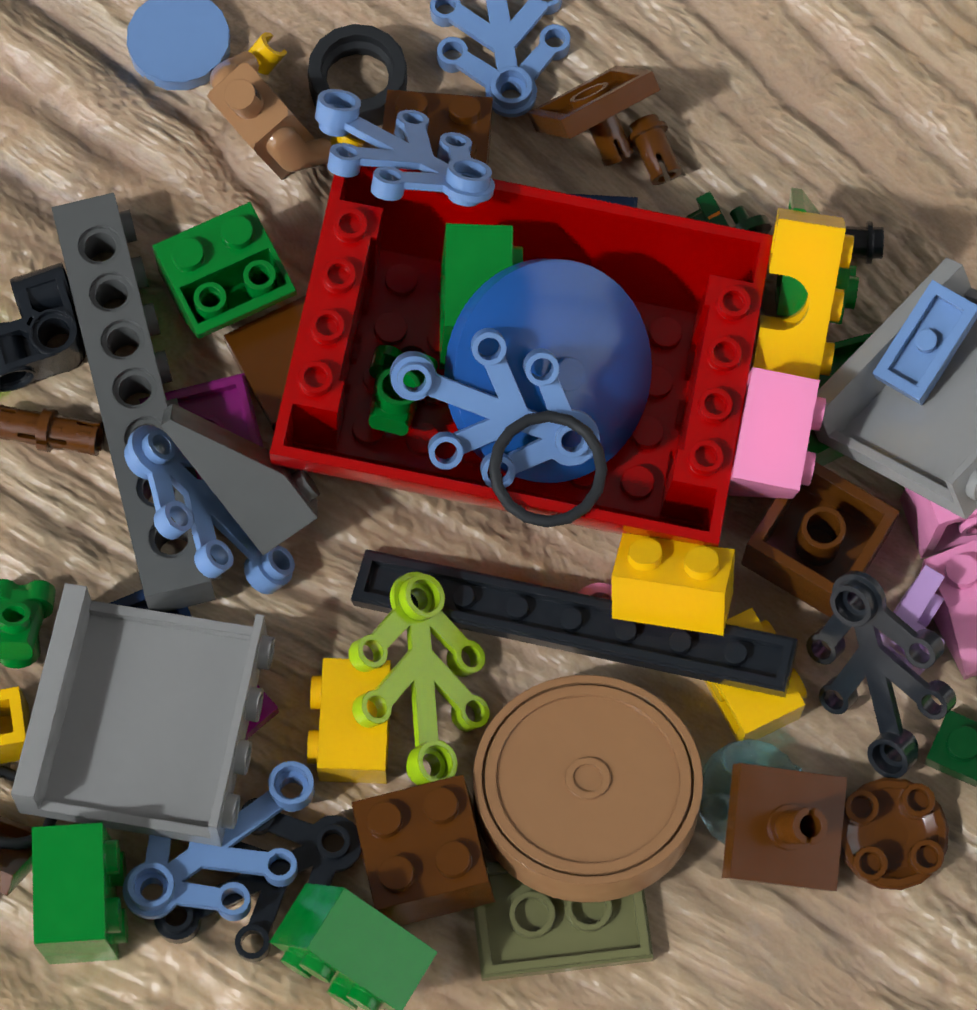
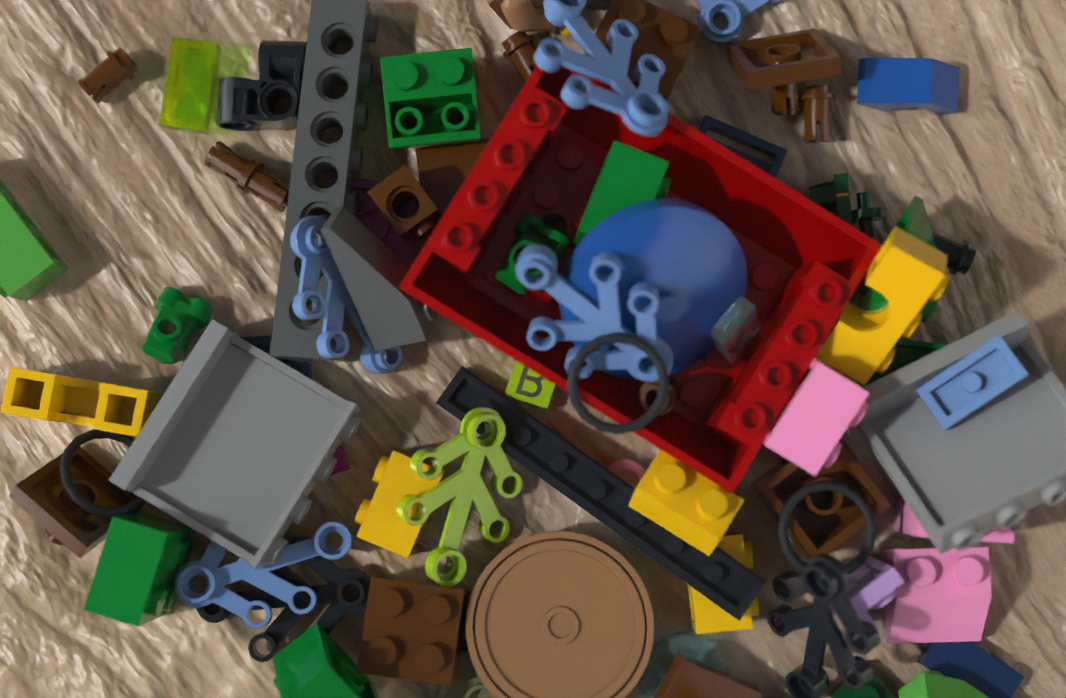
camera: 25 degrees right, 15 degrees up
none -> reddish brown brick [367,165,442,243]
none -> reddish brown pin [502,31,537,82]
none -> lime tile [504,360,555,409]
none -> reddish brown pin [638,376,681,416]
none -> clear light blue tile [711,296,760,364]
none -> black piece [777,480,877,575]
none -> blue slope [857,58,959,114]

